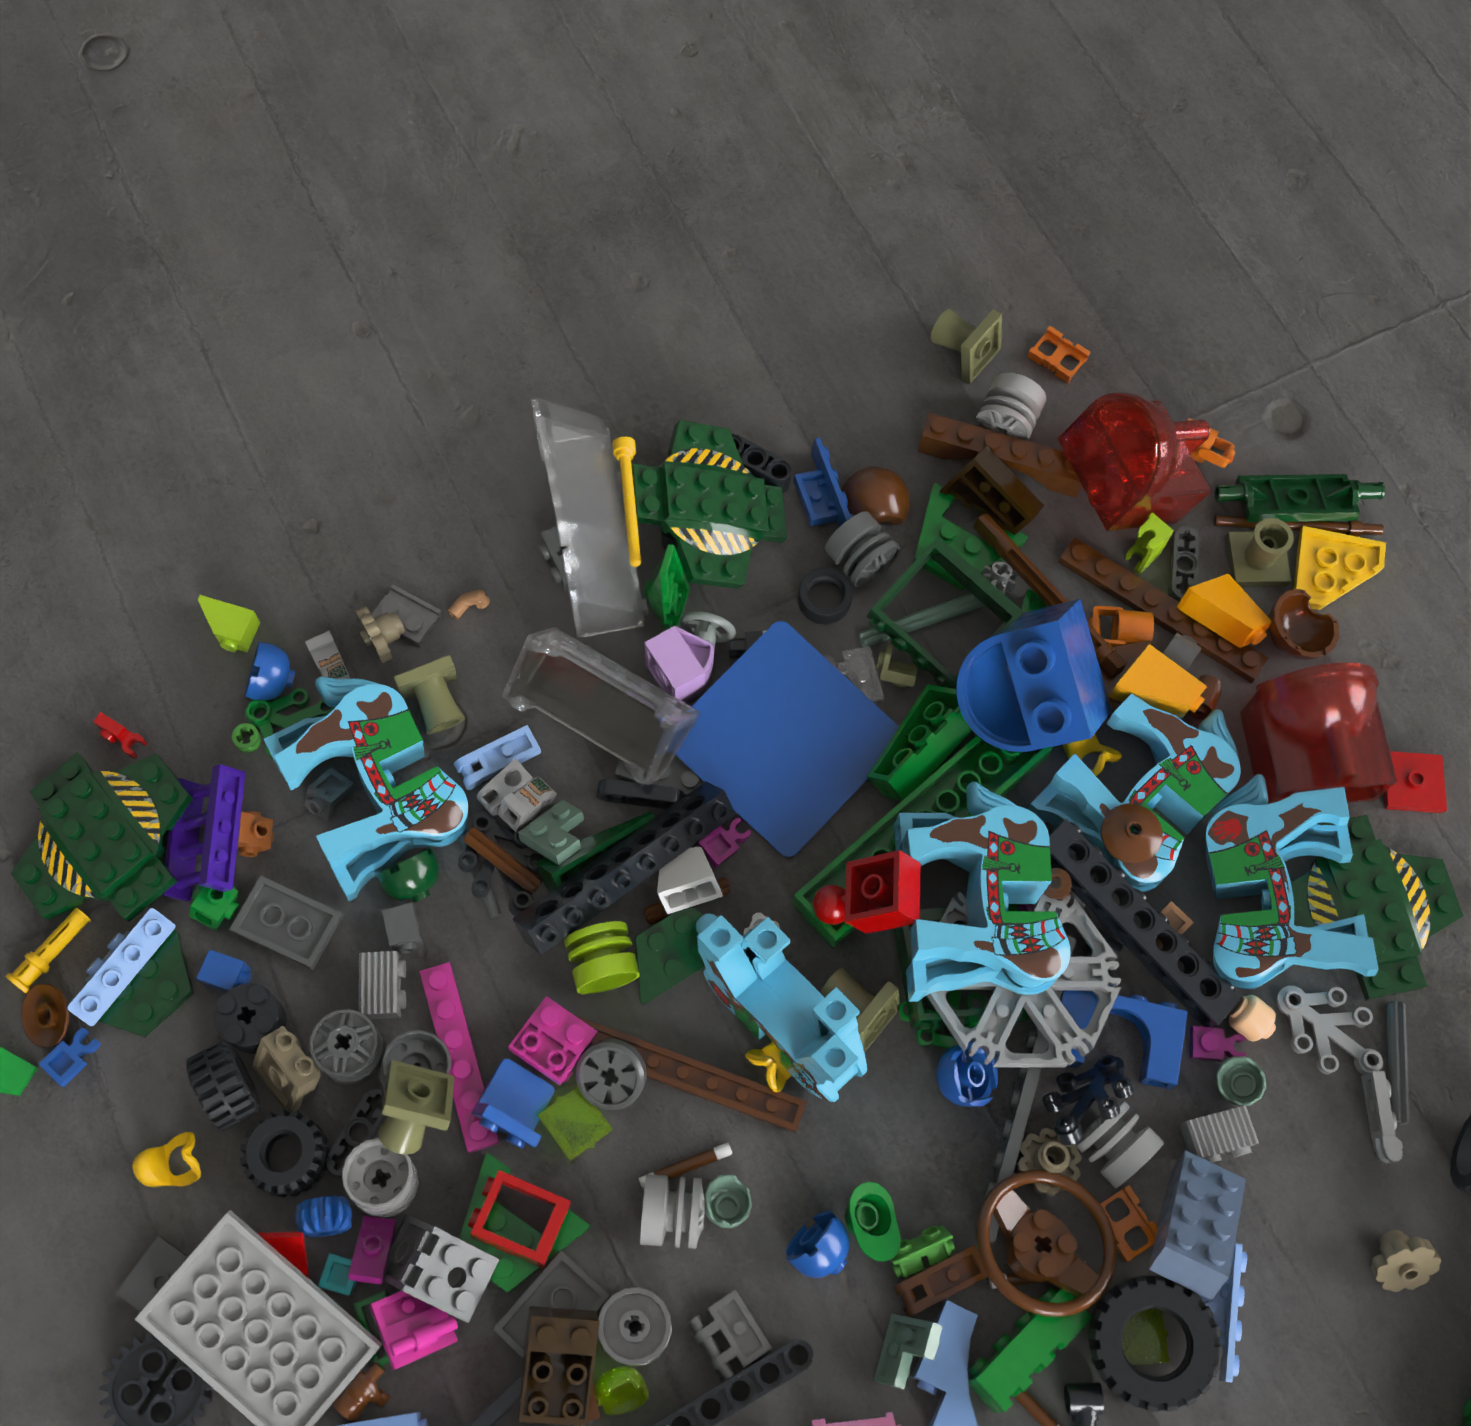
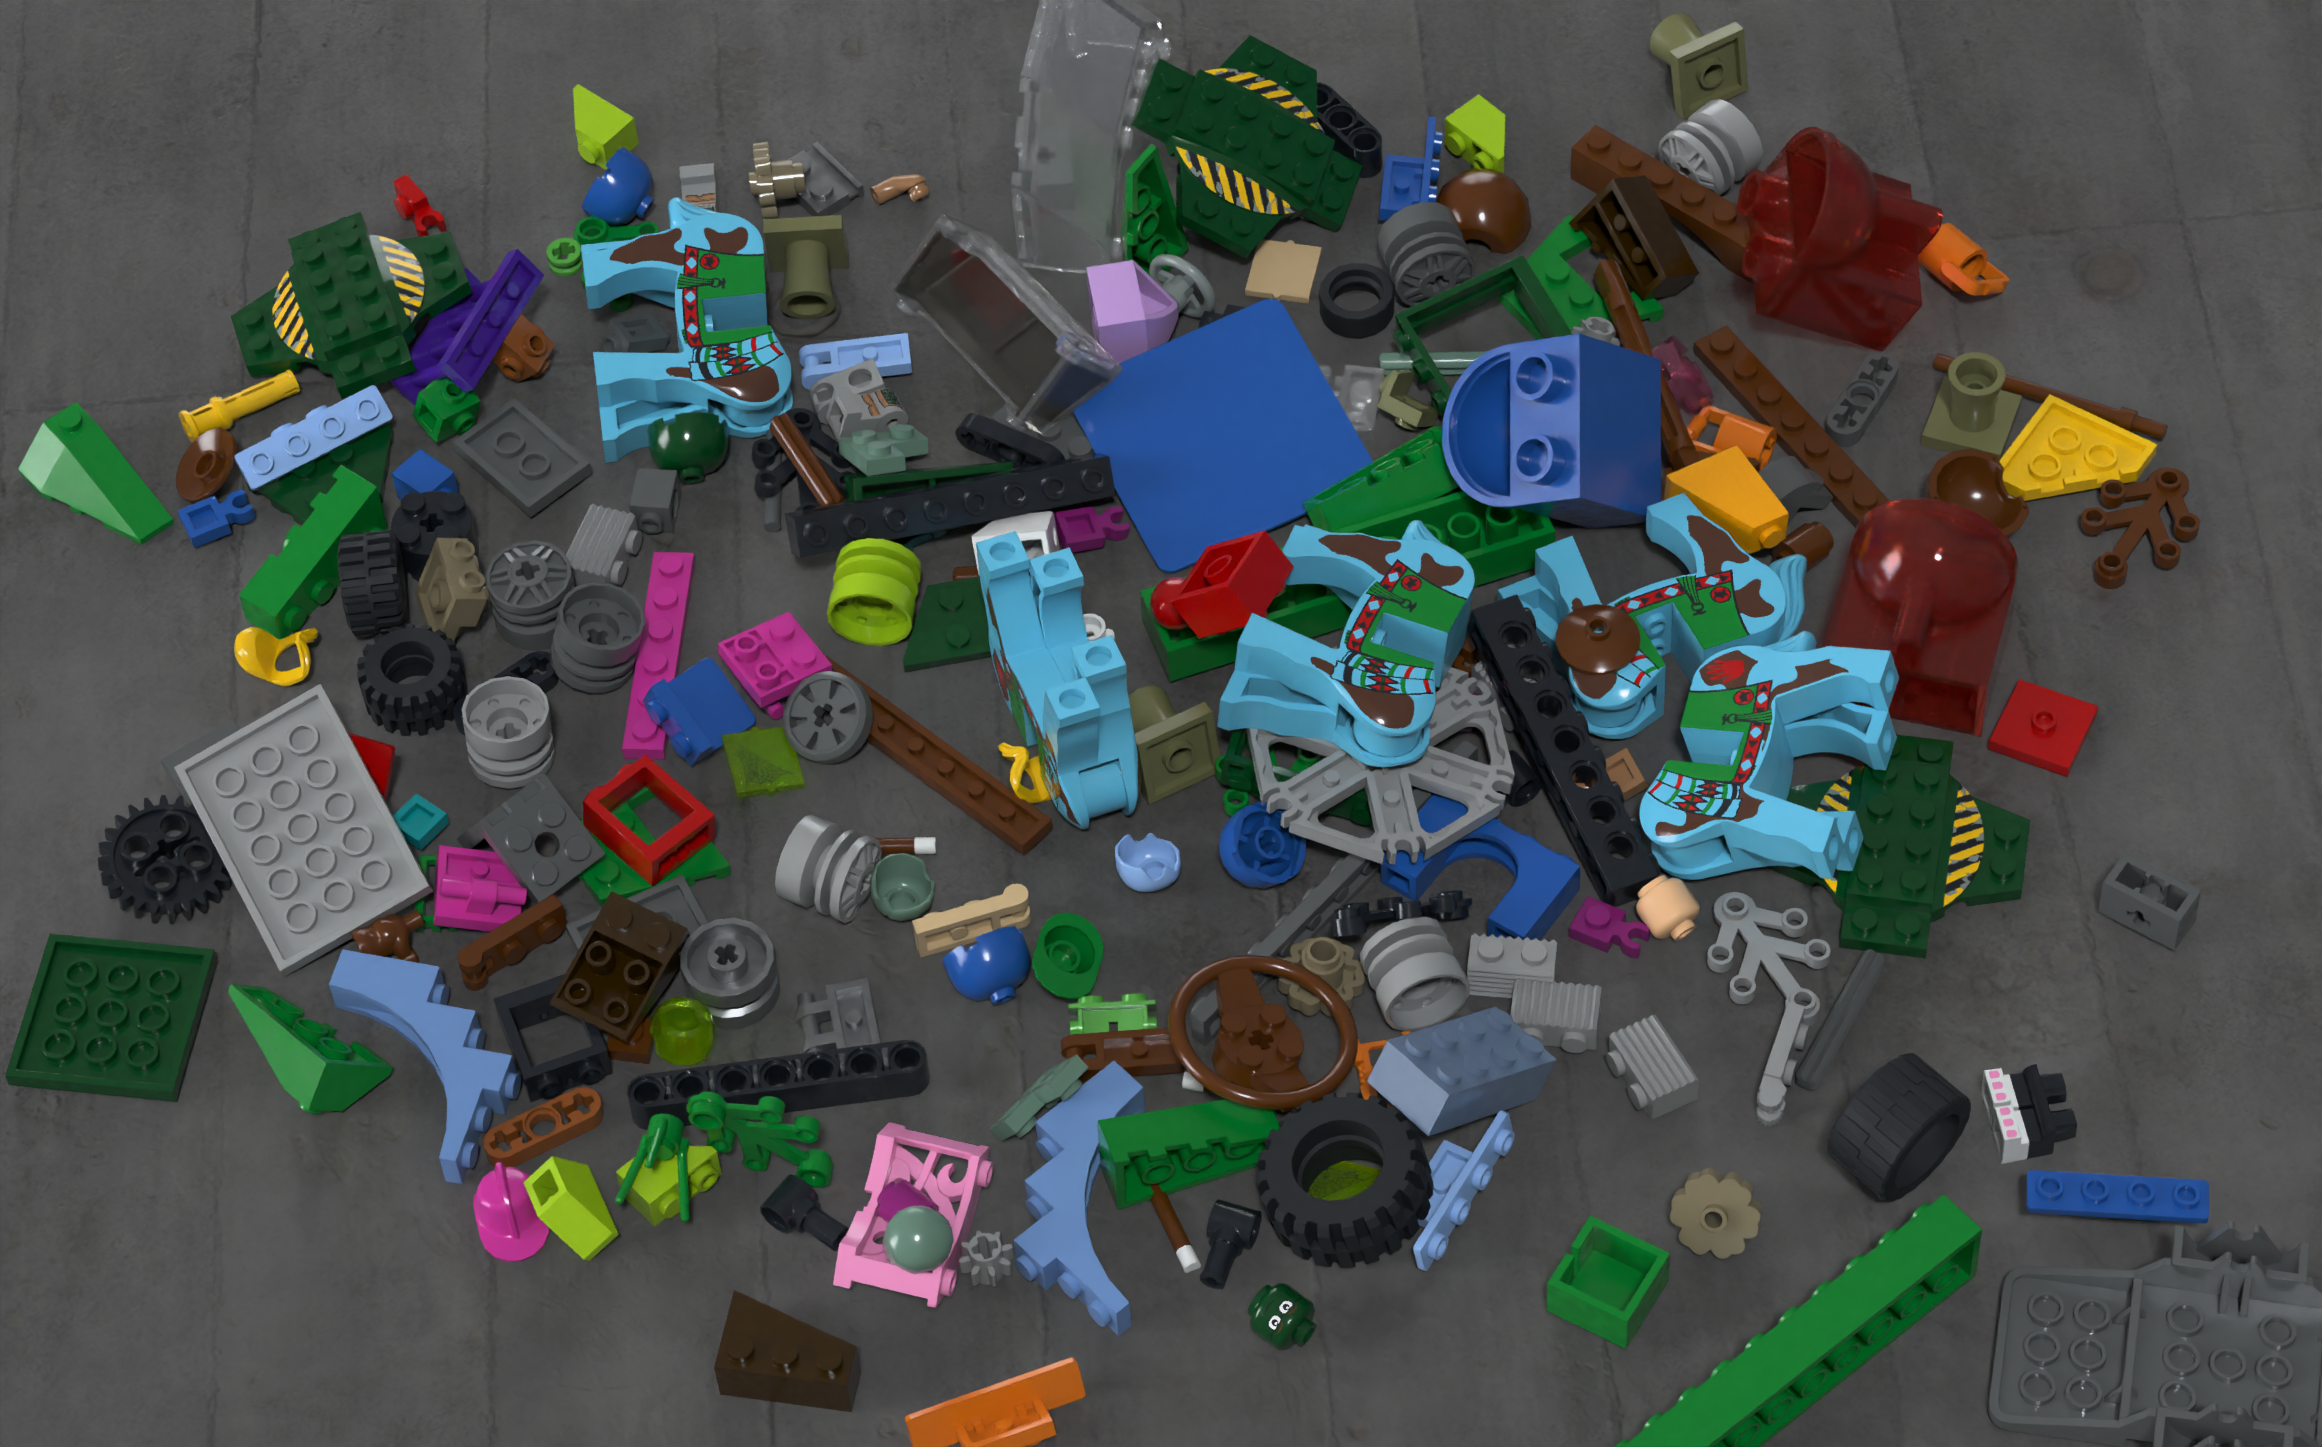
camera: 30 degrees right, 15 degrees down
blue gear [295,1195,353,1238] -> none
magenta plate [348,1216,396,1284] -> none
olive plant [378,1059,455,1154] -> none
yellow piece [612,437,641,567] -> none
orange piece [1027,326,1091,383] -> none
reddish brown plate [1044,868,1072,901] -> none
yellow piece [1063,734,1122,776] -> none
lime hinge [1125,512,1174,575] -> none
light orange slope [1177,574,1271,648] -> none
dark green plate [1214,474,1385,522] -> none
sand green hair [1216,1056,1267,1106] -> none
none -> green wedge [239,465,388,639]
none -> reddish brown plate [457,894,567,991]
none -> tan plate [912,884,1031,958]
none -> light blue hair [1115,833,1181,892]
none -> tan piece [1245,239,1322,304]
none -> lime slope [1445,94,1505,173]
none -> light grey brick [1467,933,1557,998]
none -> green piece [1547,1215,1670,1349]
none -> light grey brick [1606,1015,1699,1120]
none -> clear pink plate [1651,335,1714,414]
none -> reddish brown plant [2081,467,2200,589]

